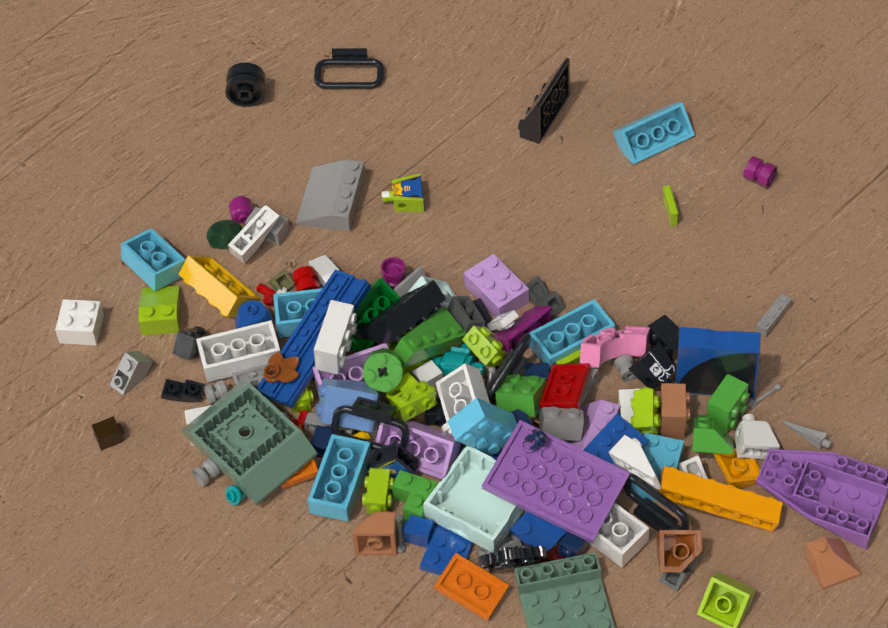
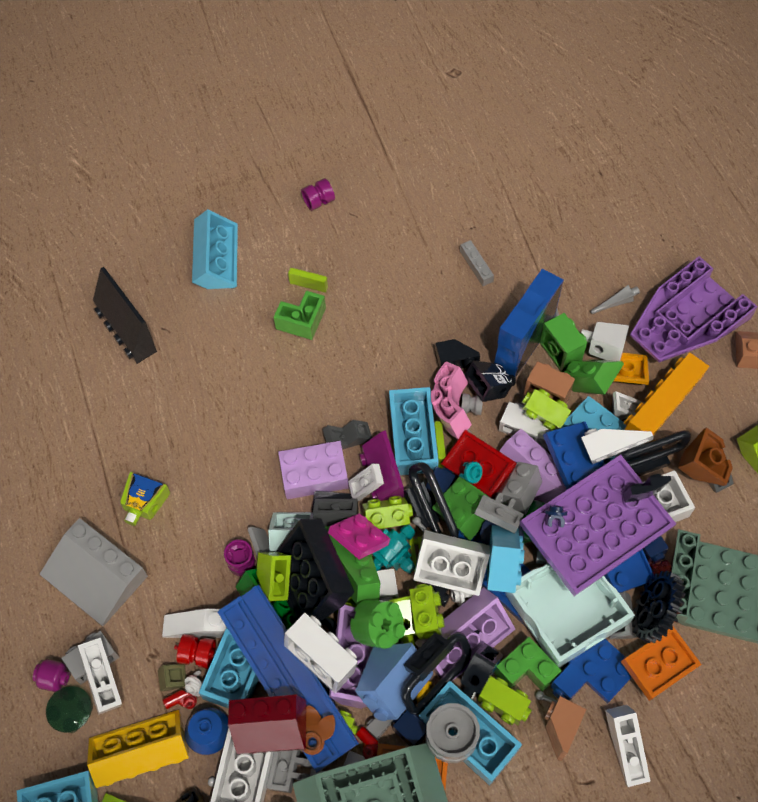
camera: 65 degrees left, 10 degrees up
none -> dark red slope [228,694,307,754]
none -> lime slope [257,552,291,601]
none -> bright green brick [274,291,326,340]
none -> dark pink plate [328,513,390,560]
none -> light grey wheel [426,703,480,763]
none -> teal plate [459,462,482,483]
none -> light grey hinge [474,492,524,534]
none -> white slope [605,705,650,787]
none -> black slope [623,474,671,503]

